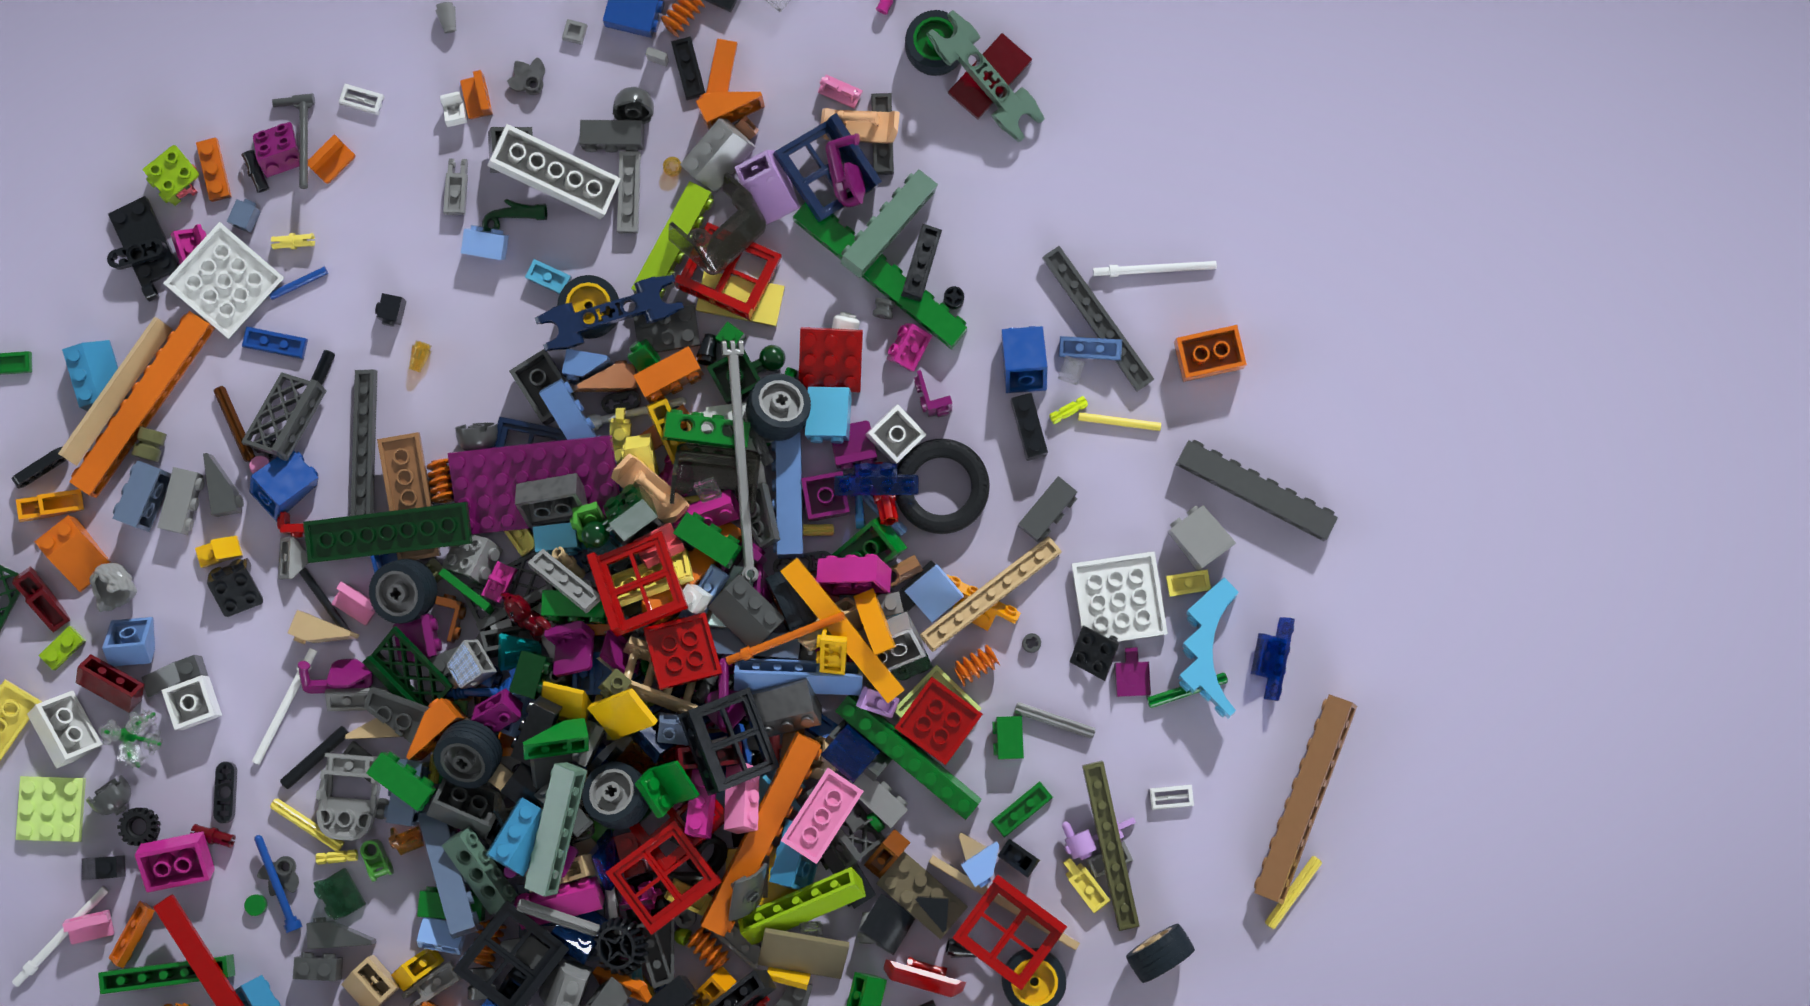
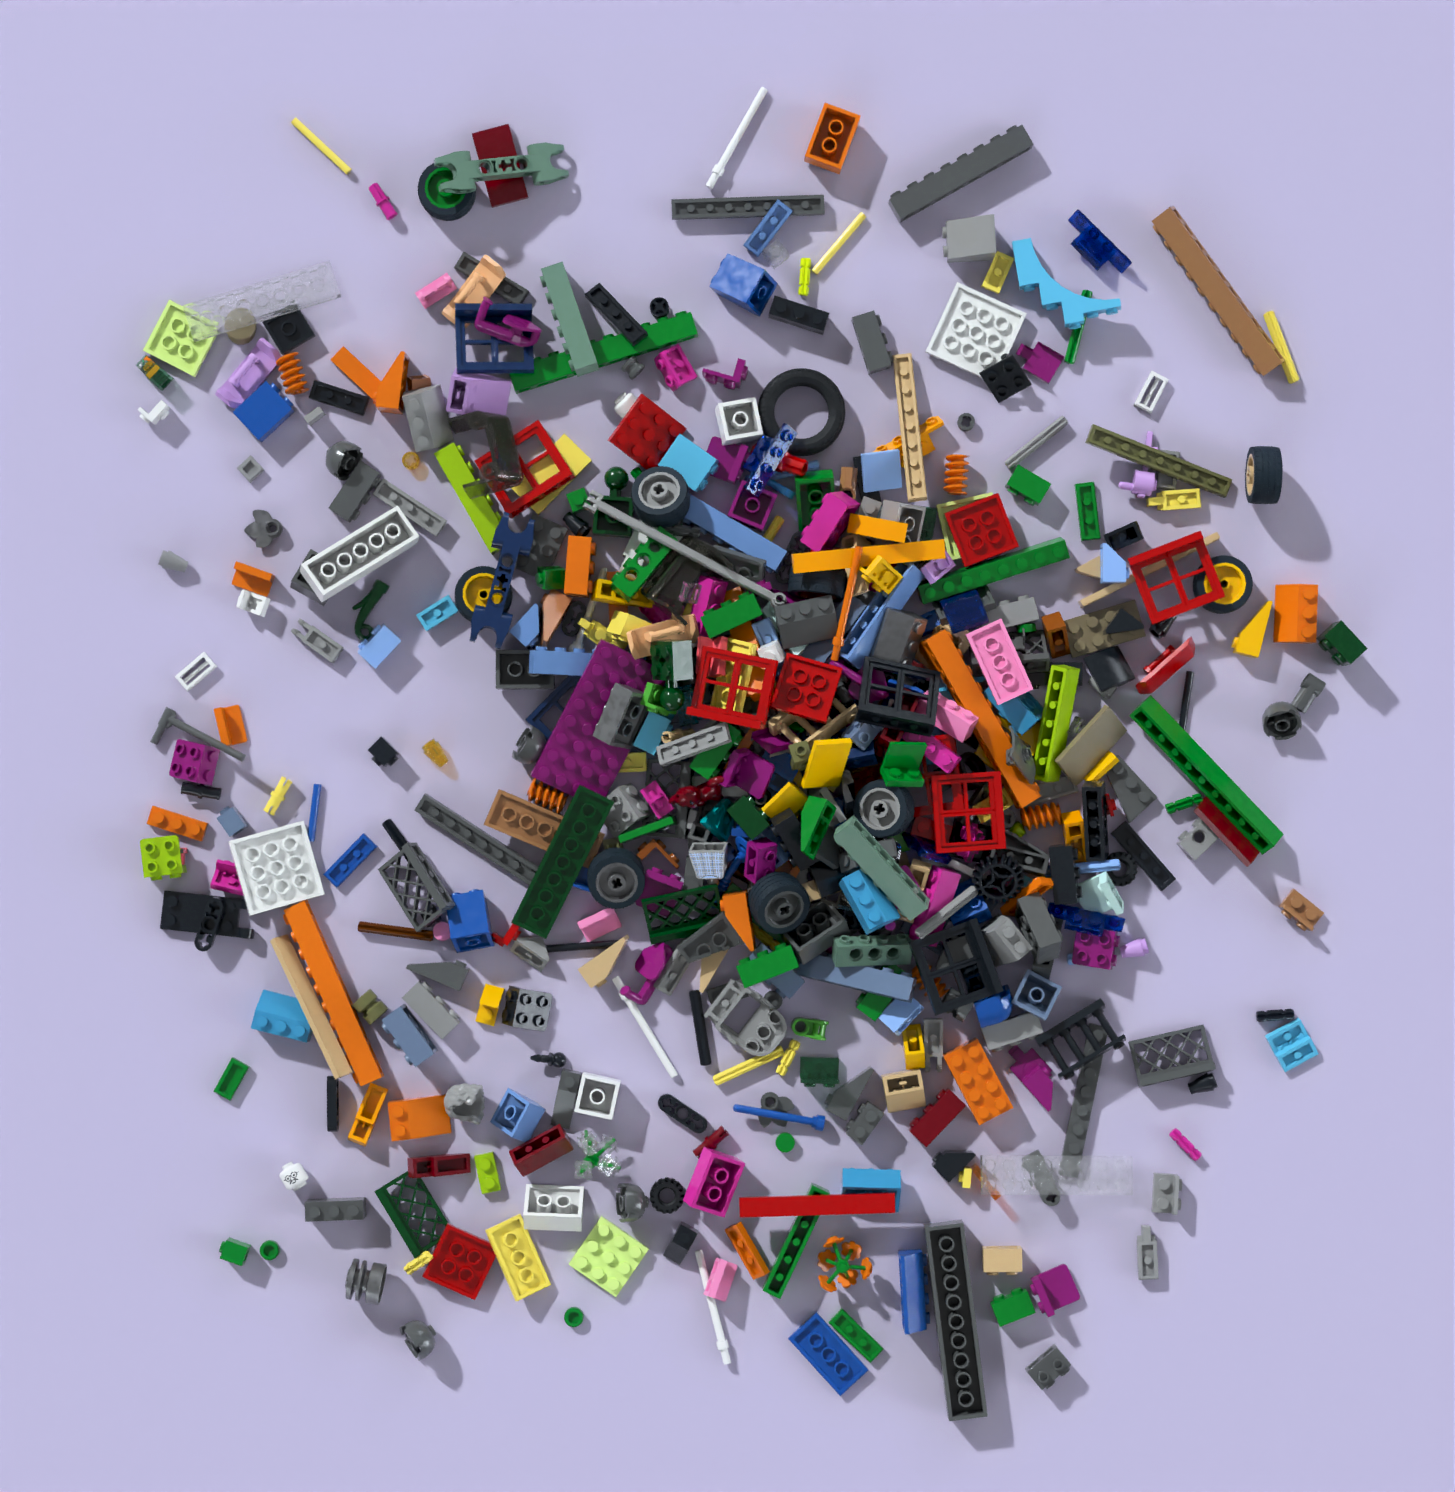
camera: 60 degrees left, 5 degrees up
clear orange bracket [388,826,424,855] -> none
none -> black bar [530,1052,566,1068]

